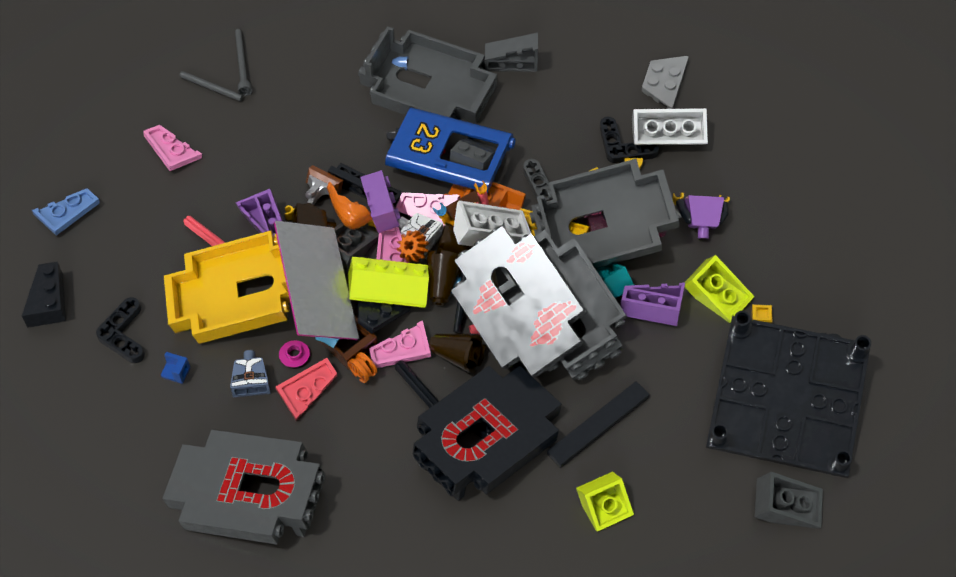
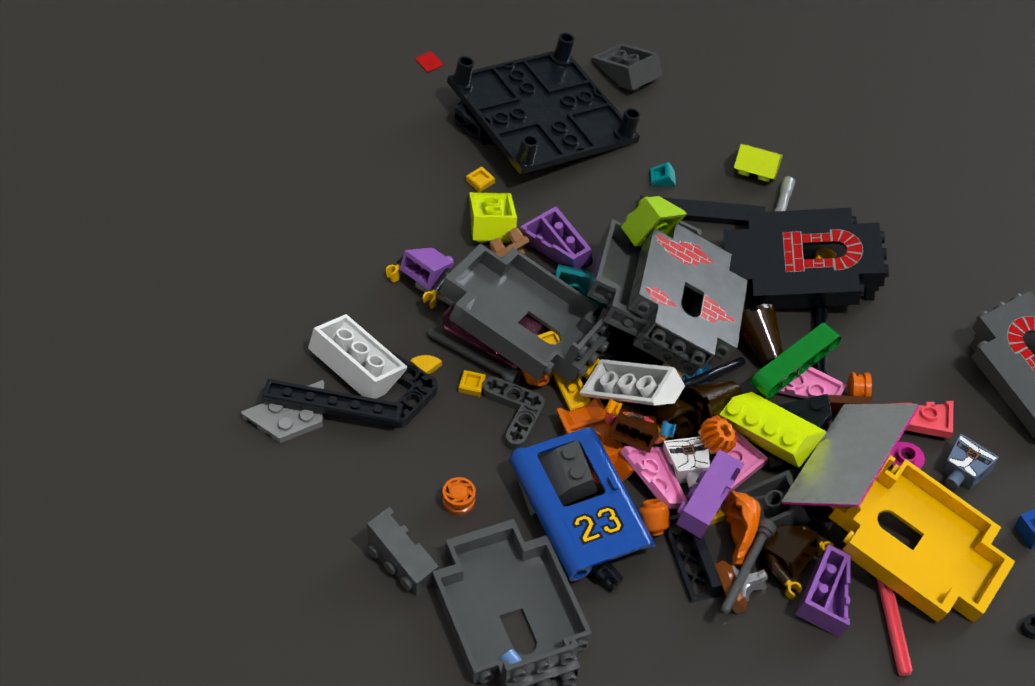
camera: 140 degrees left, 5 degrees down
none -> black tile [262,379,403,427]
none -> red sticker [415,51,444,72]
none -> orange wheel [442,477,476,515]
none -> medium nougat hips [489,227,530,257]
none -> lime slope [621,196,687,247]
none -> orange head [638,499,671,536]
none -> teal slope [650,162,676,186]
none -> dark grey piece [721,519,777,614]
none -> green beam [750,322,842,399]
none -> light grey piece [774,176,795,211]

